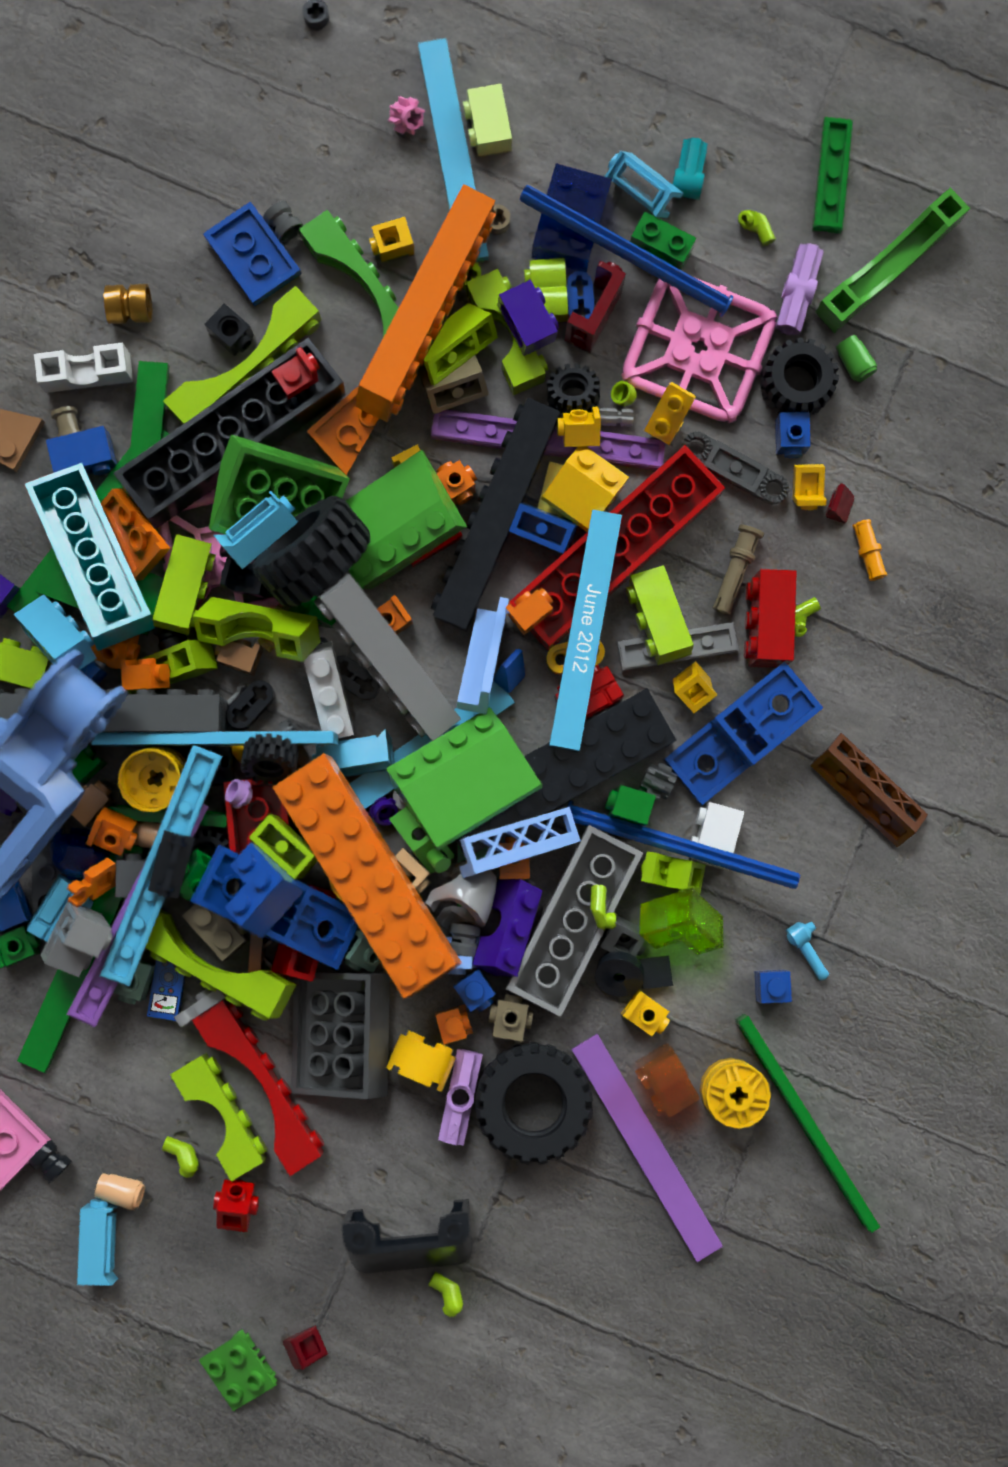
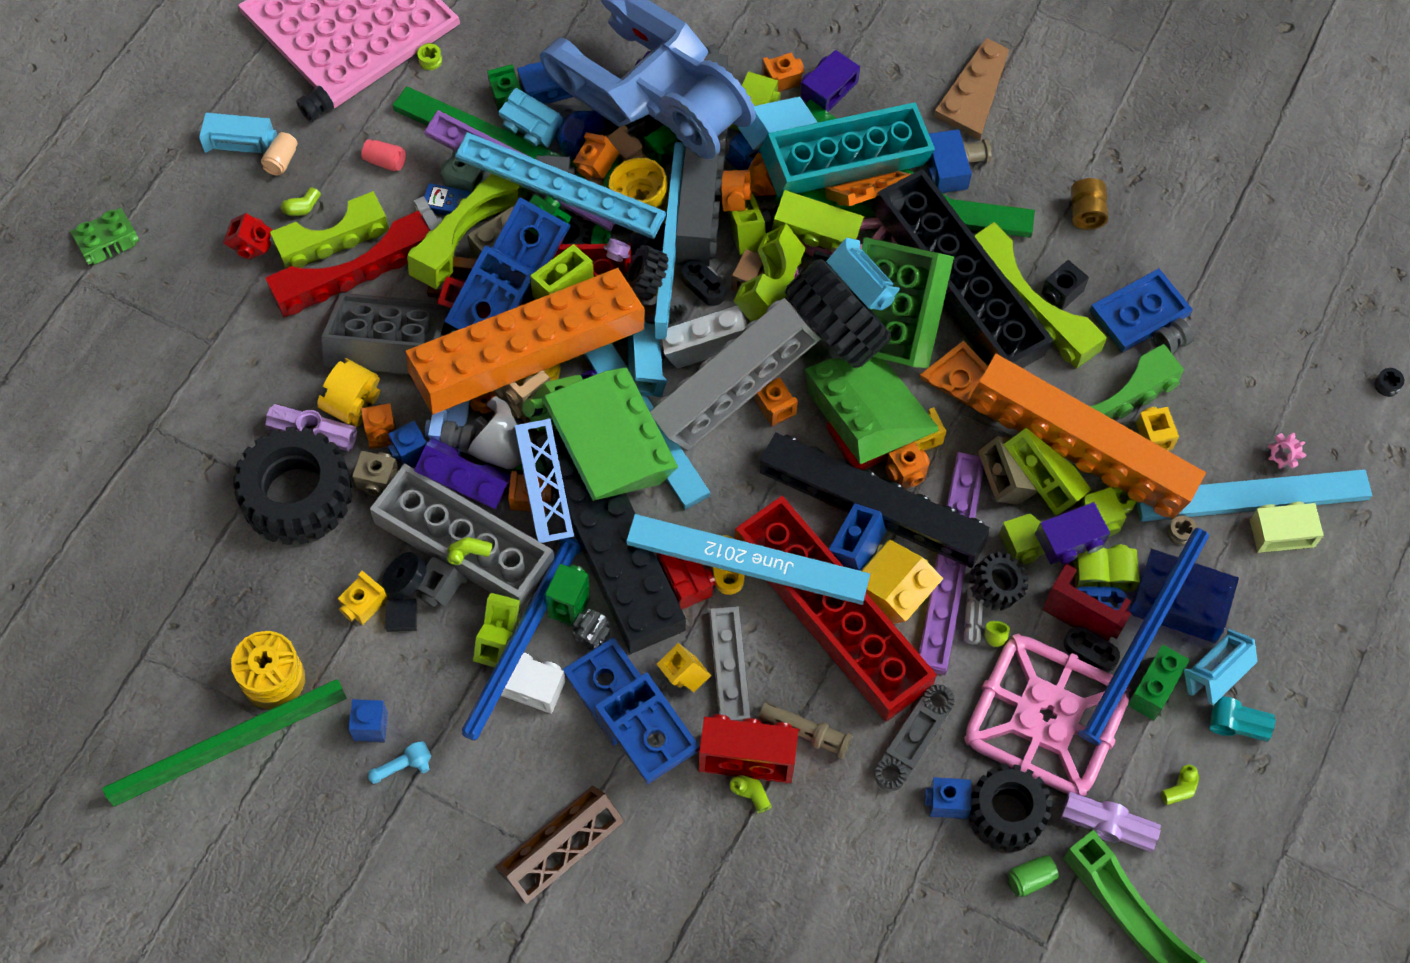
camera: 100 degrees right, 20 degrees down
white arch [34,343,133,393] -> none
light grey brick [41,901,112,977] -> none
orange plate [67,857,116,907] -> none
black hinge [148,830,195,898] -> none
blue brick [224,842,304,938] -> none
red bracket [271,347,319,400] -> none
dark red slope [282,1325,328,1370] -> none
black windscreen [342,1199,473,1273] -> none
lime arm [428,1271,463,1317] -> none
light blue fence [456,597,509,714] -> none
blue slope [493,648,525,693] -> none
orange brick [505,588,553,635] -> none
yellow brick [557,407,601,447] -> none
medium lavender tile [571,1033,723,1262] -> none
lime brick [626,565,694,665] -> none
clear orange brick [635,1043,701,1118] -> none
clear neon green brick [639,888,724,955] -> none
yellow bracket [644,382,696,445] -> none
yellow bracket [792,464,827,510] -> none
green tile [812,117,853,234] -> none
dark red slope [825,483,854,523] -> none
light orange pin [852,519,888,581] -> none
none -> coral piece [361,139,406,172]
none -> black beam [1064,626,1120,673]

